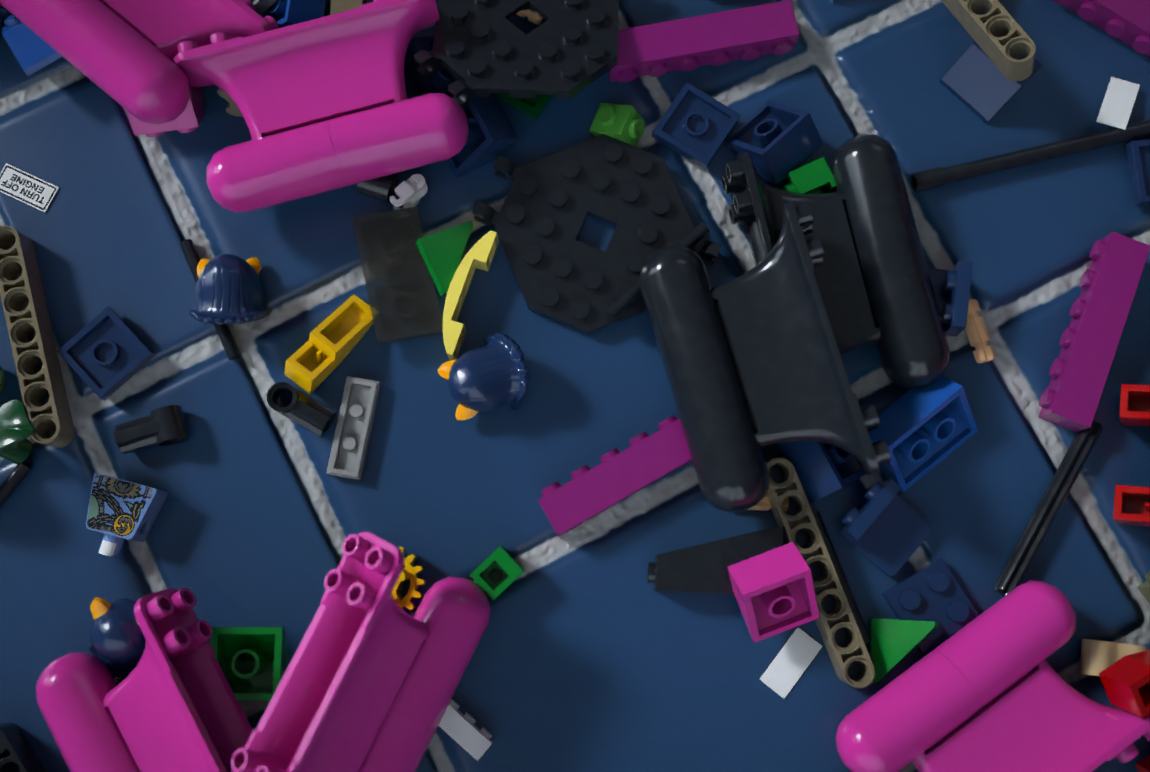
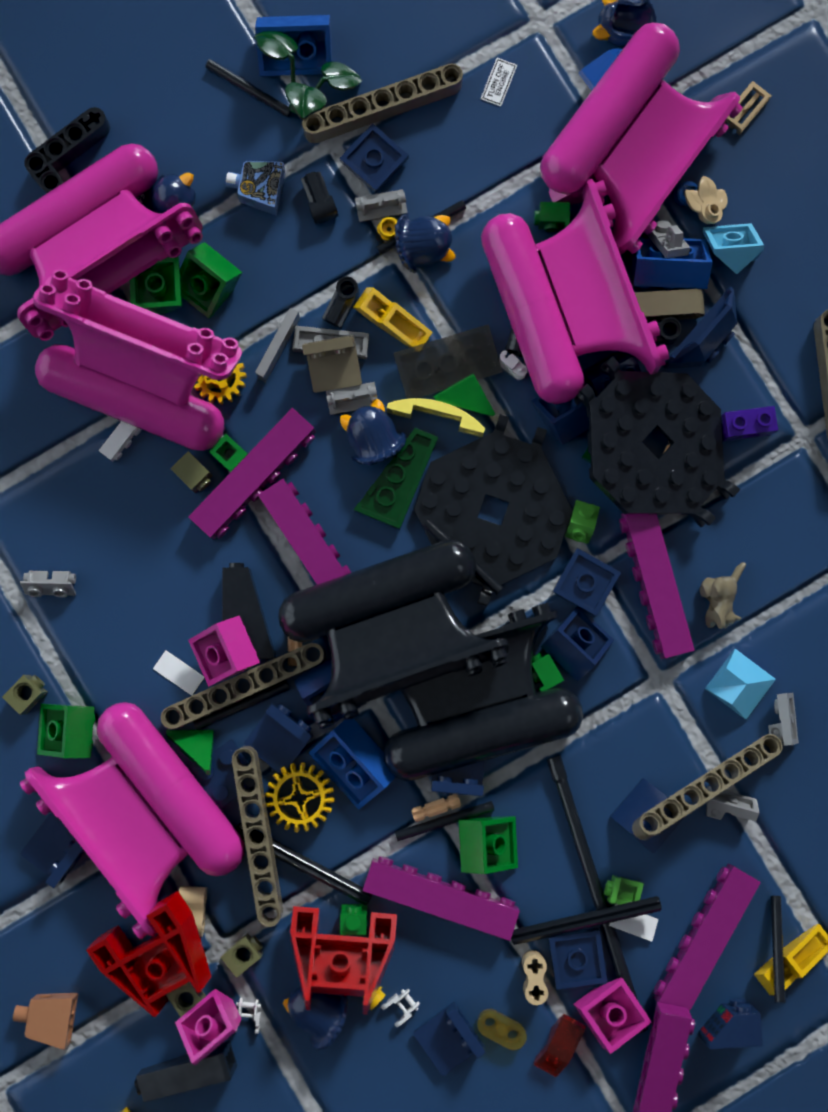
camera: 85 degrees right, 5 degrees up
none -> olive brick [170,451,212,493]
none -> green slope [180,242,242,318]
none -> magenta brick [188,408,316,540]
none -> dark tan beam [232,746,283,927]
none -> light grey tile [255,308,300,382]
none -> yellow gear [265,762,335,832]
none -> dark tan bracket [302,335,362,393]
none -> light grey hinge [326,382,378,415]
none -> green brick [340,904,367,935]
none -> dark green wing [354,428,438,530]
none -> light grey hinge [355,189,407,222]
none -> yellow plate [377,217,398,241]
none -> black bar [395,801,495,841]
none -> green slope [459,816,518,874]
none -> black axle [511,896,662,945]
none -> green brick [534,202,570,233]
none -> bright green bracket [604,874,644,905]

